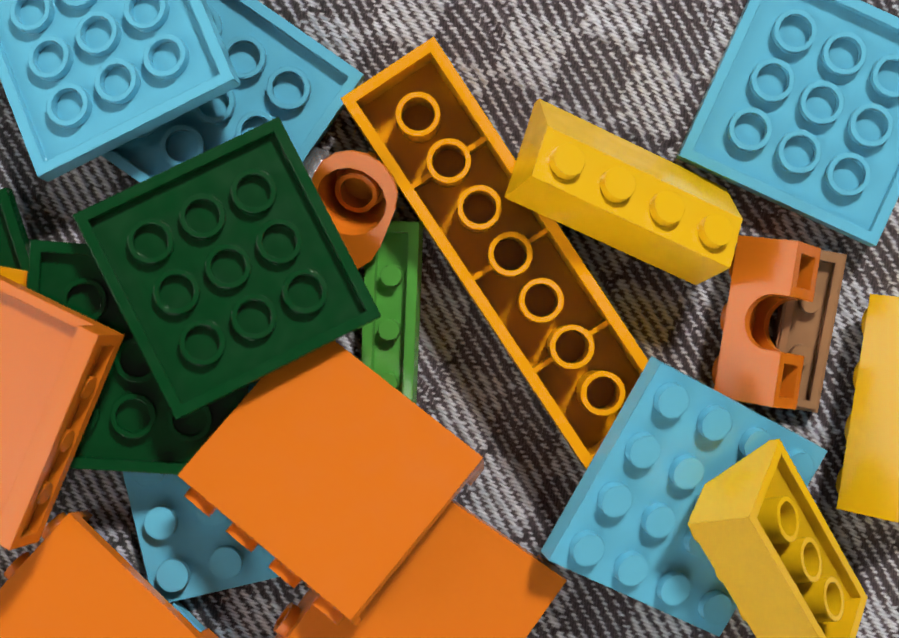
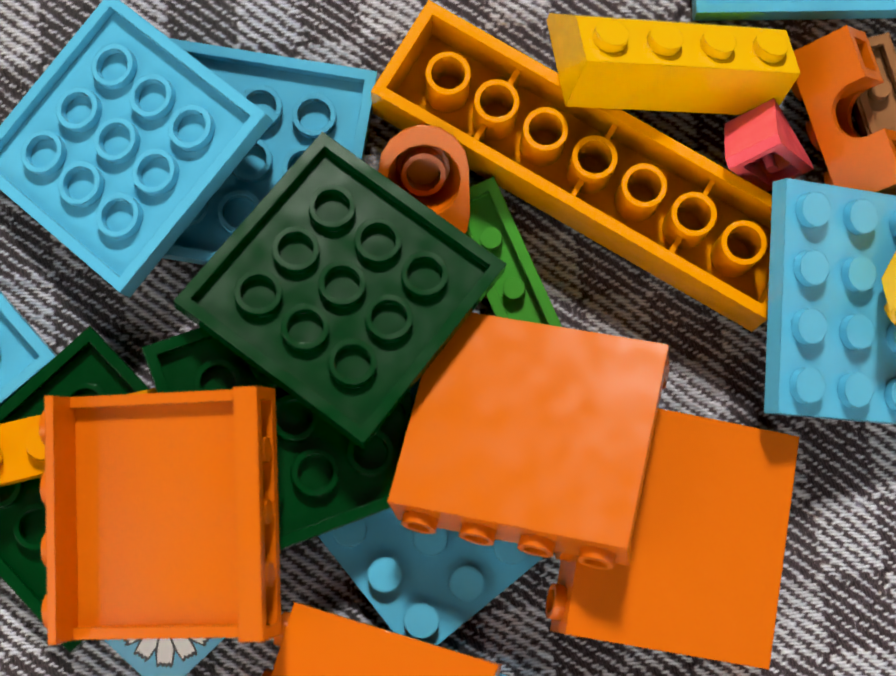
camera: 30 degrees left, 10 degrees down
none -> coral slope [724,98,814,192]

